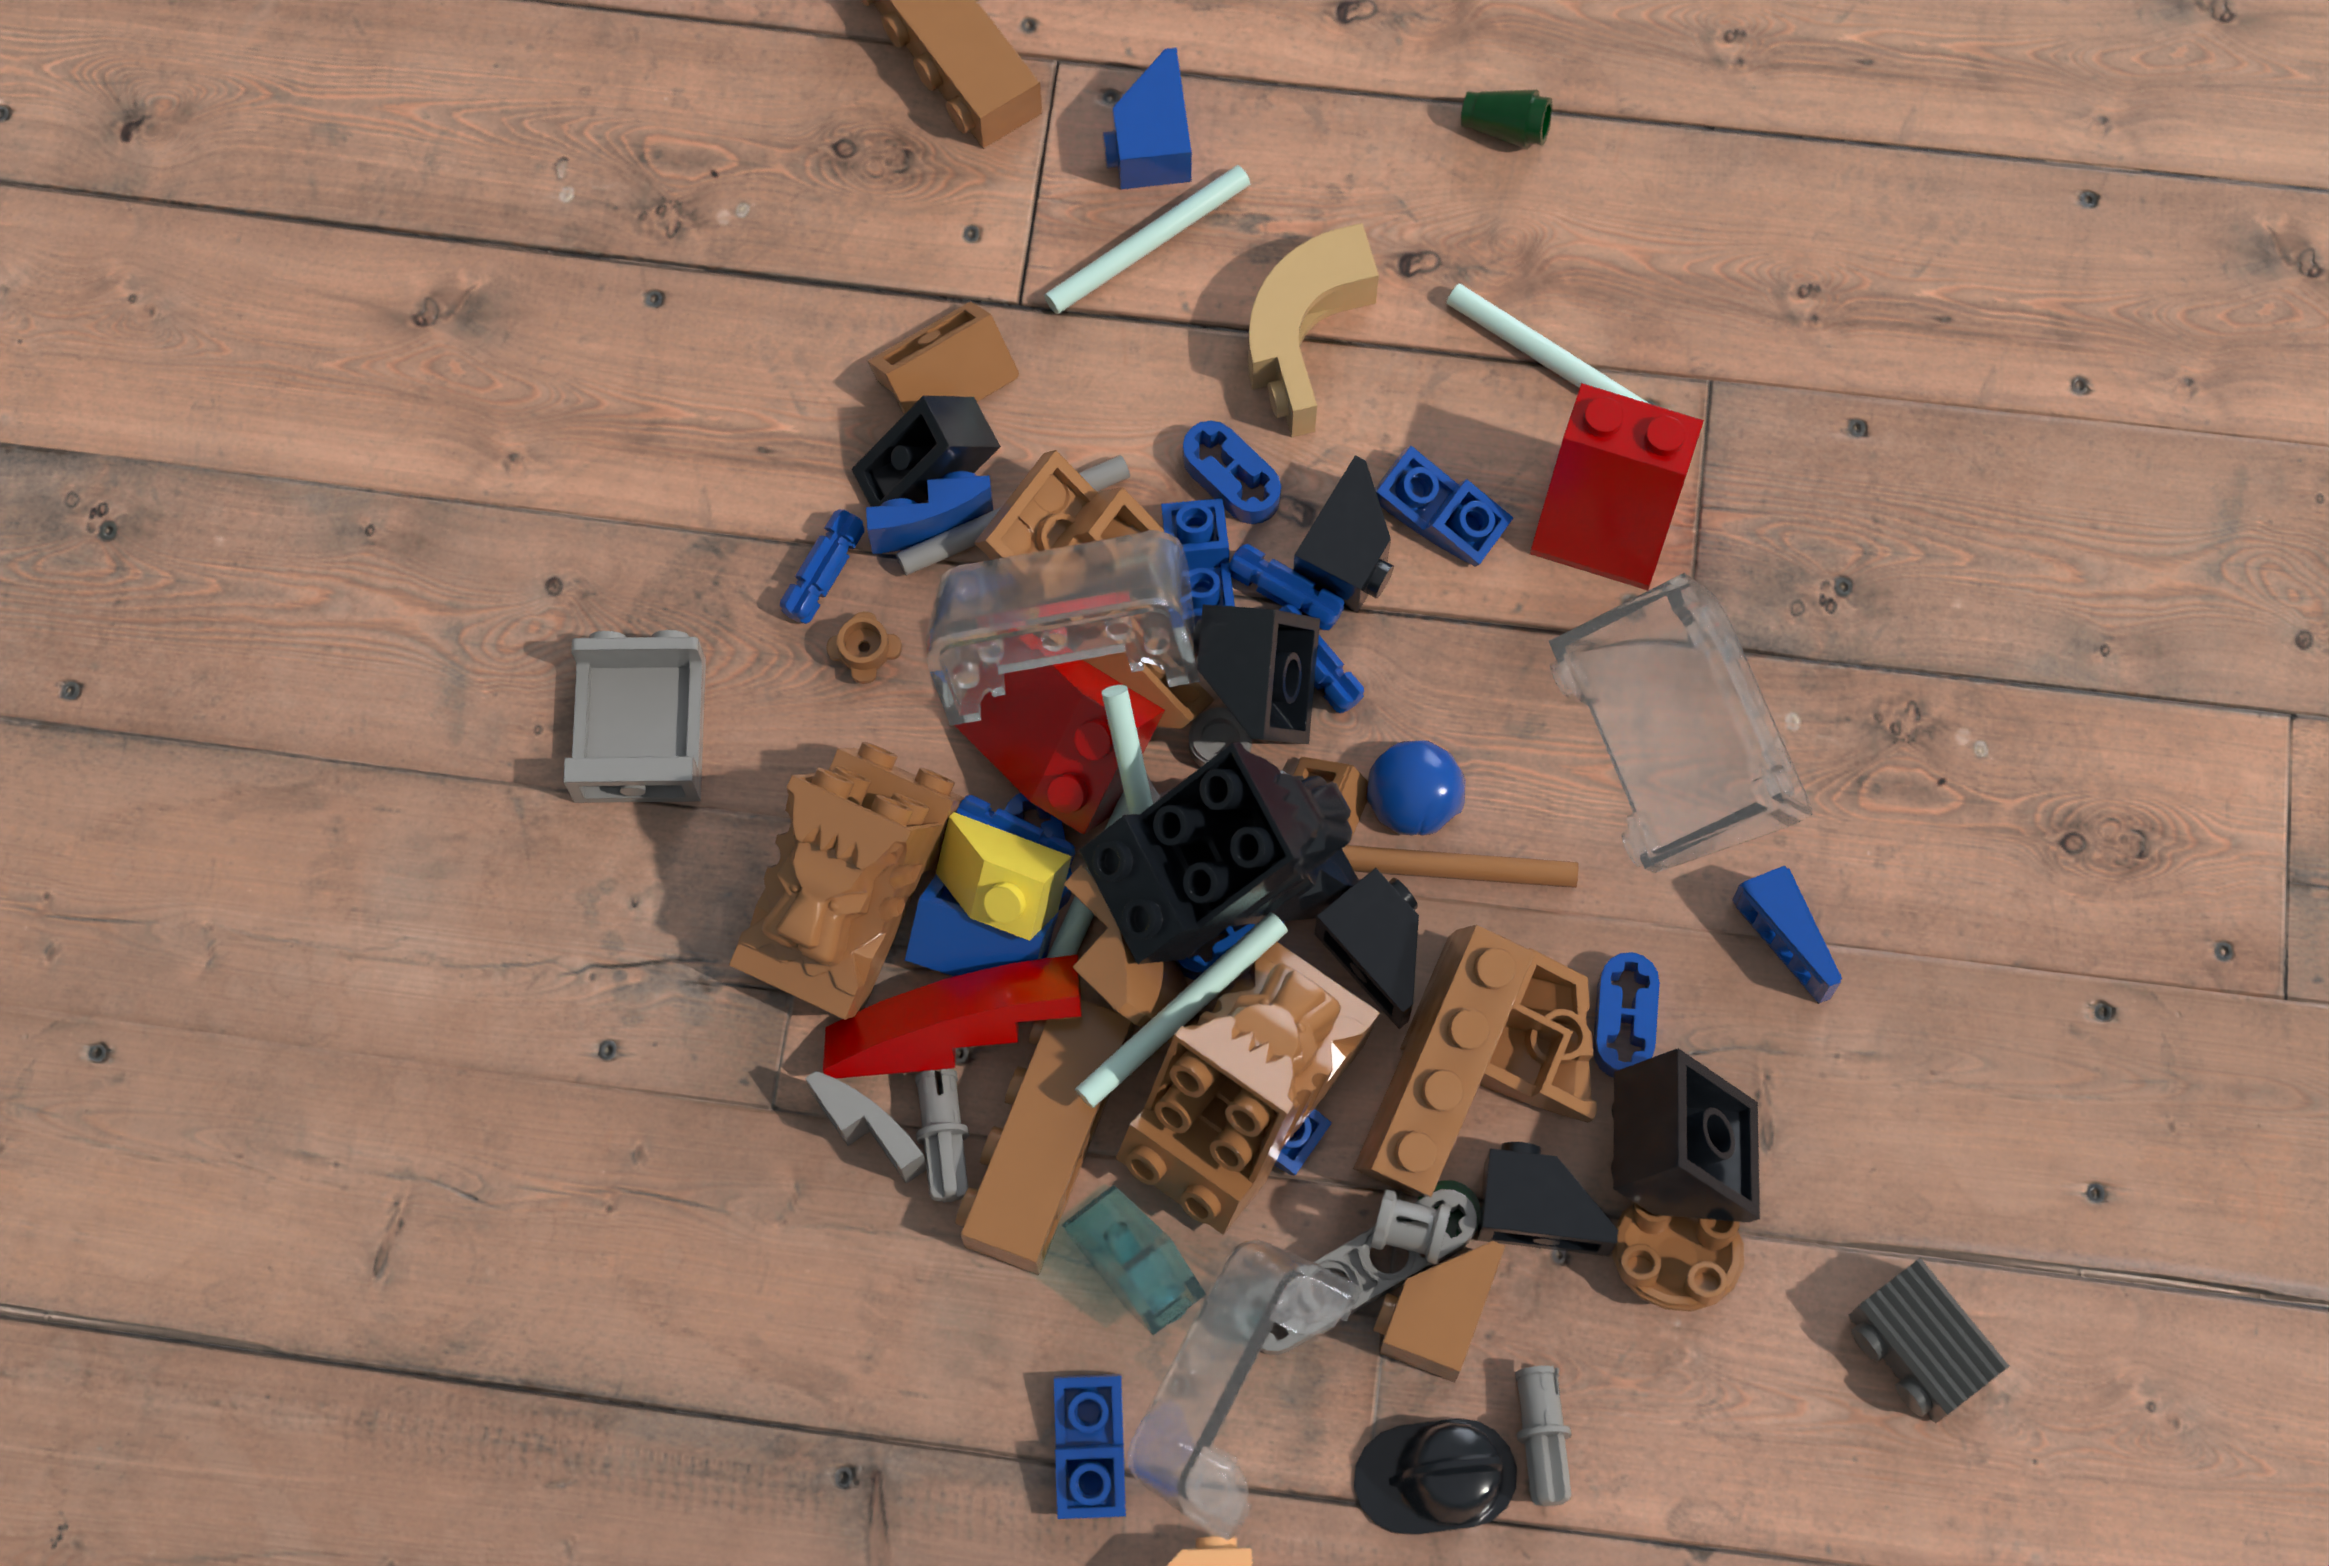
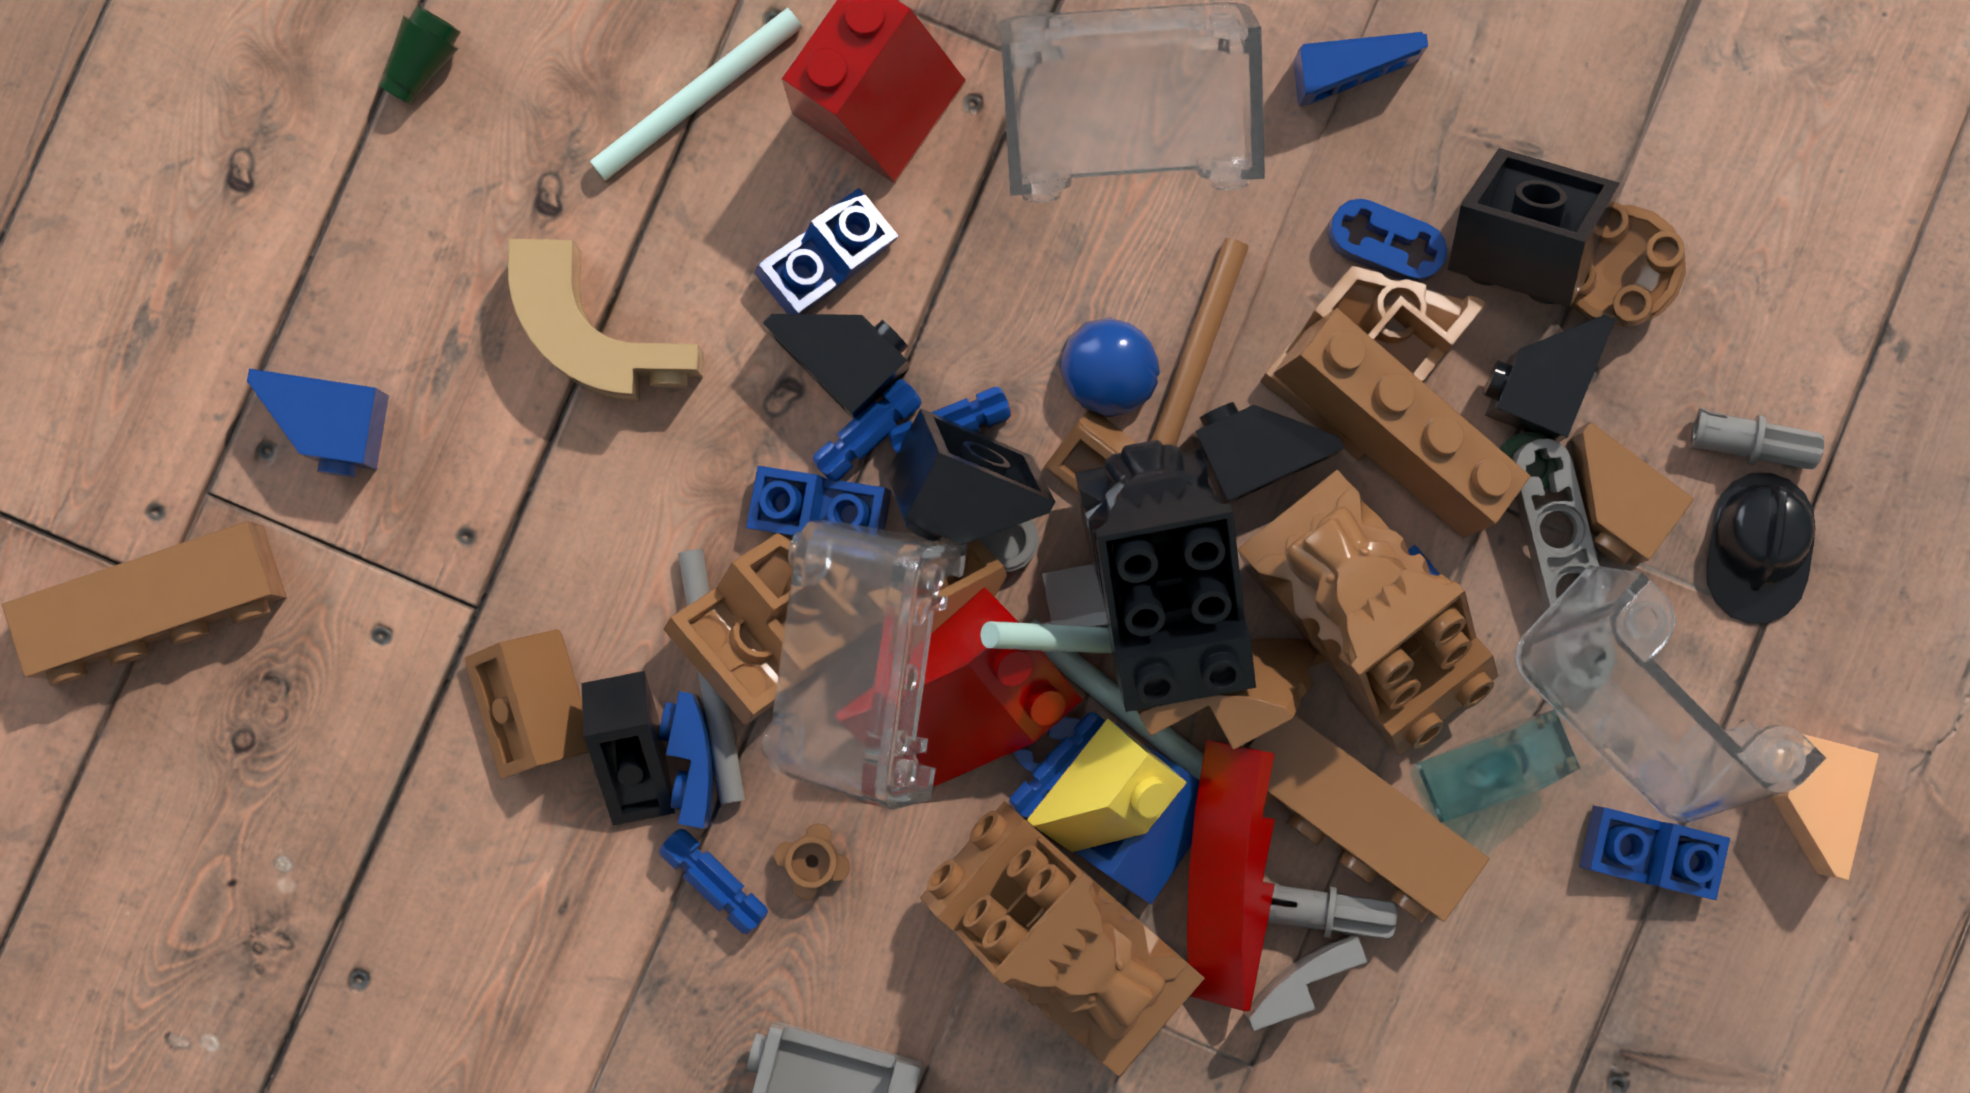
camera: 75 degrees left, 15 degrees up
light aqua bar [1044,165,1250,314] -> none
light aqua bar [1075,912,1288,1108] -> none
blue beam [1183,420,1281,524] -> none
light grey bush [1371,1189,1452,1265] -> none
dark grey brick [1848,1258,2009,1423] -> none

